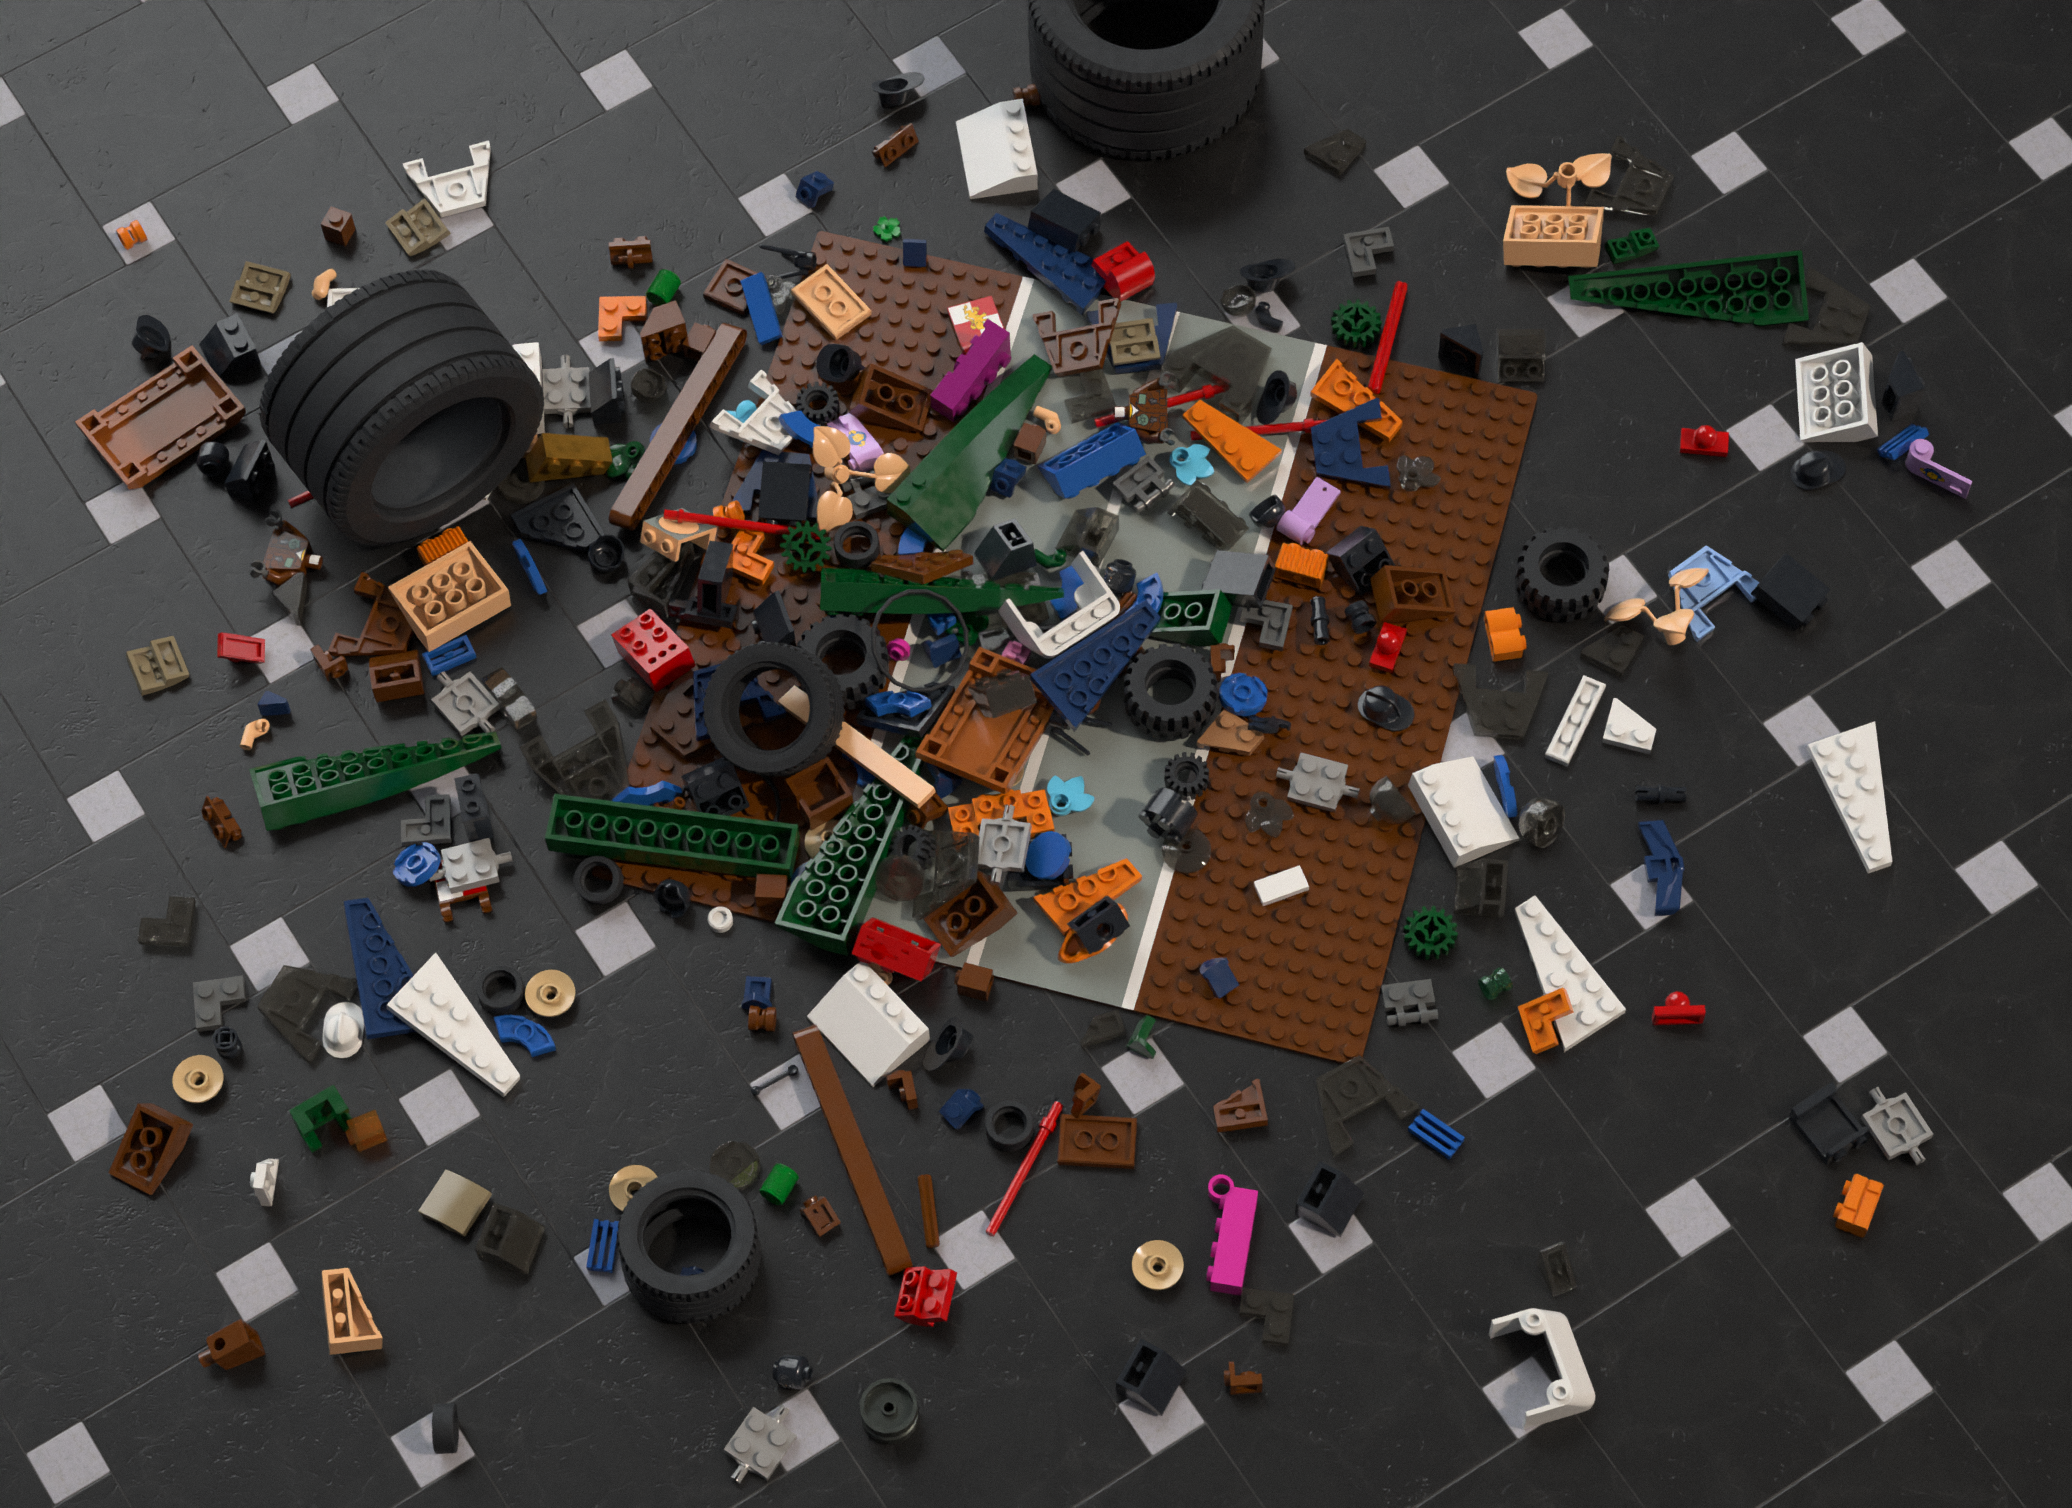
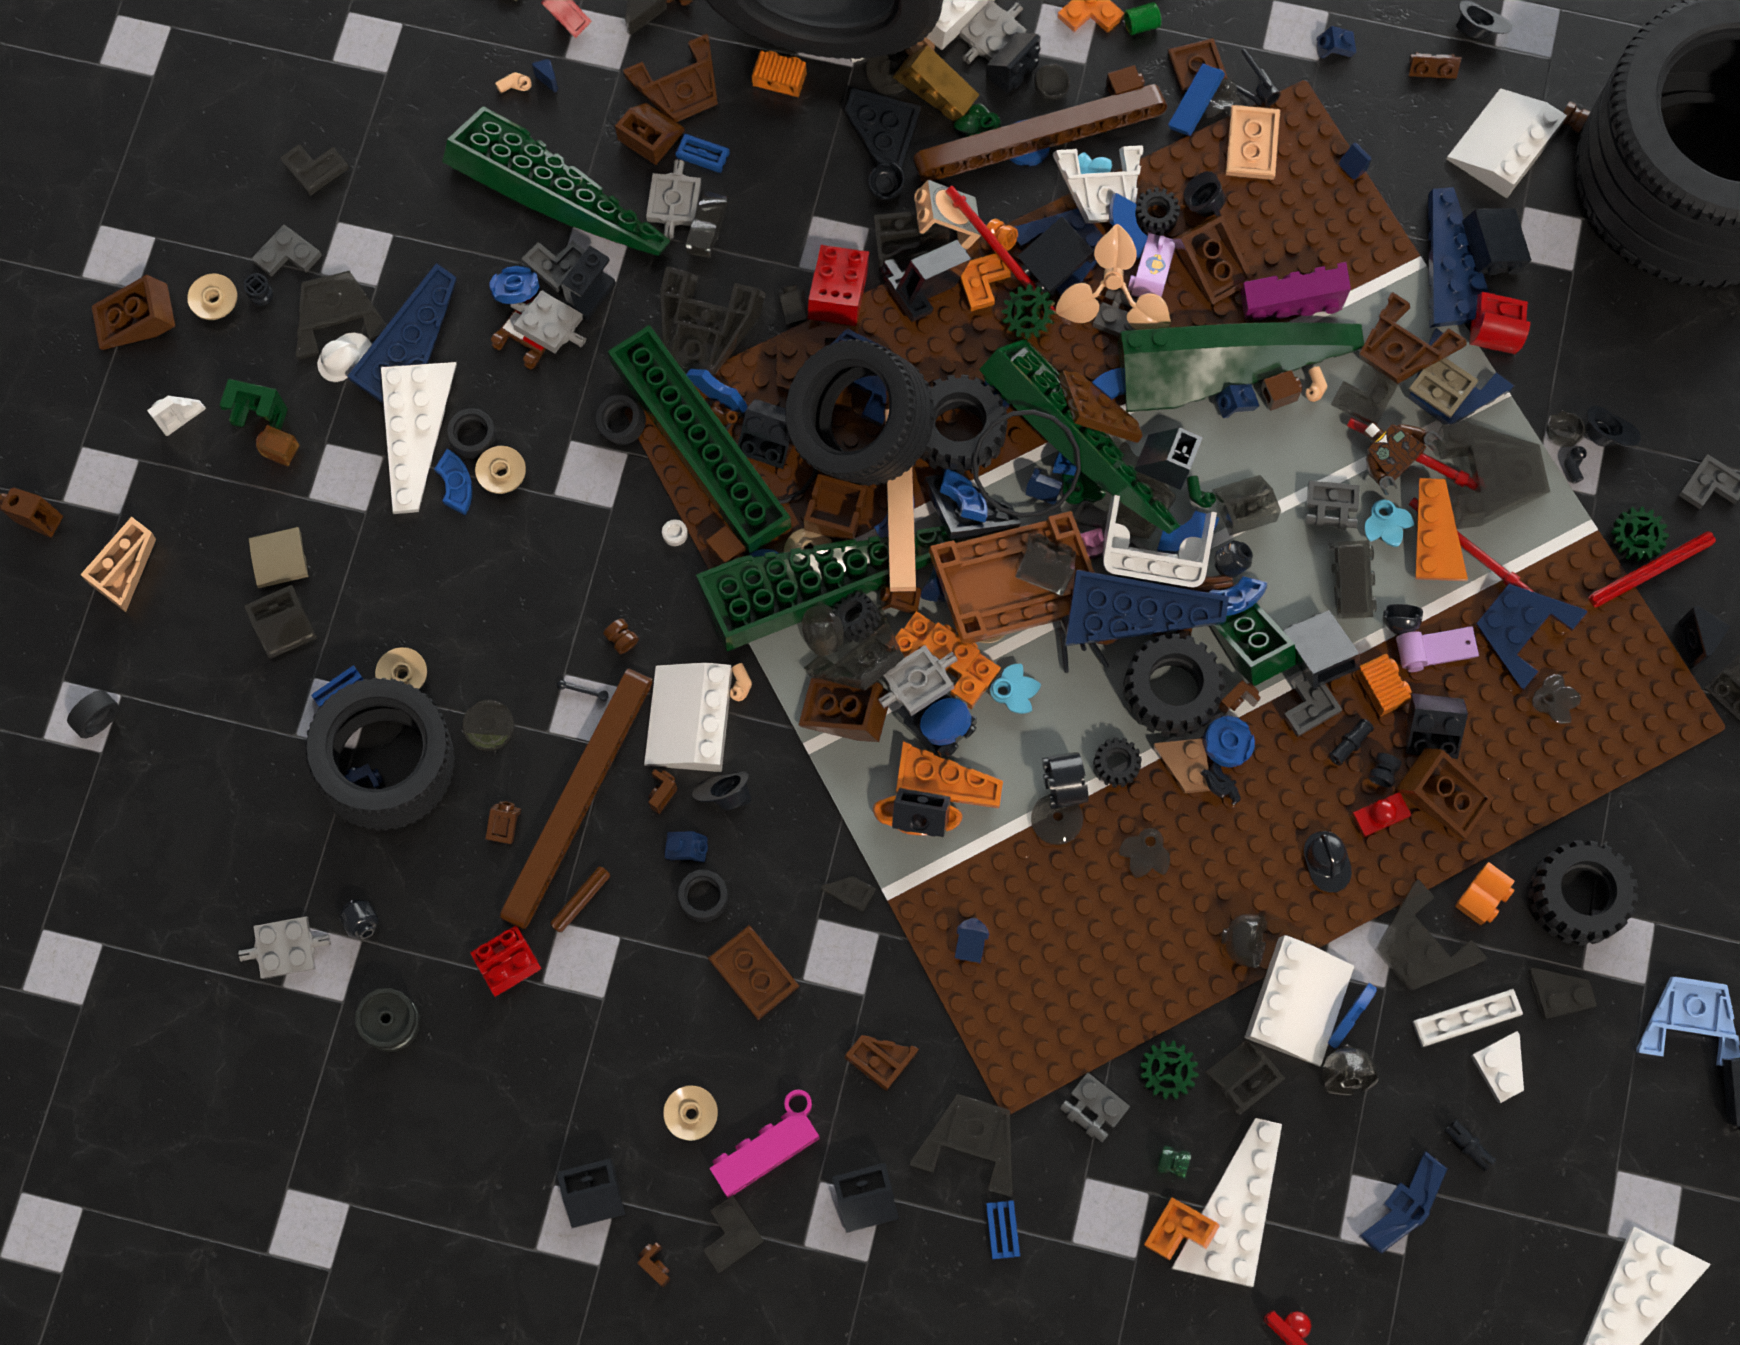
camera: 45 degrees right, 10 degrees up
reddish brown hinge [201,796,242,848] -> none
reddish brown bracket [310,644,349,681] -> none
light nougat slope [388,541,511,652] -> none
blue tile [512,539,547,595] -> none
reddish brown slope [640,300,687,362] -> none
black hair [654,879,691,918] -> none
dark blue tile [741,976,772,1010] -> none
black slope [751,590,796,647] -> none
green piece [759,1163,799,1205] -> none
black tyre [834,521,880,569] -> none
red piece [852,917,941,981] -> none
green plant [873,216,901,241] -> none
dark pink plate [887,638,910,661] -> none
flag [947,296,1004,355] -> none
reddish brown brick [954,962,994,1002] -> none
red bar [985,1101,1063,1237] -> none
blue slope [1038,422,1146,499] -> none
reddish brown bracket [1070,1073,1102,1118] -> none
dark green tile [1126,1015,1157,1059] -> none
white tile [1253,865,1309,906] -> none
black piece [1256,370,1297,425] -> none
light grey plate [1276,753,1360,813] -> none
orange wing [1310,359,1403,442] -> none
light nougat plant [1604,568,1709,645] -> none

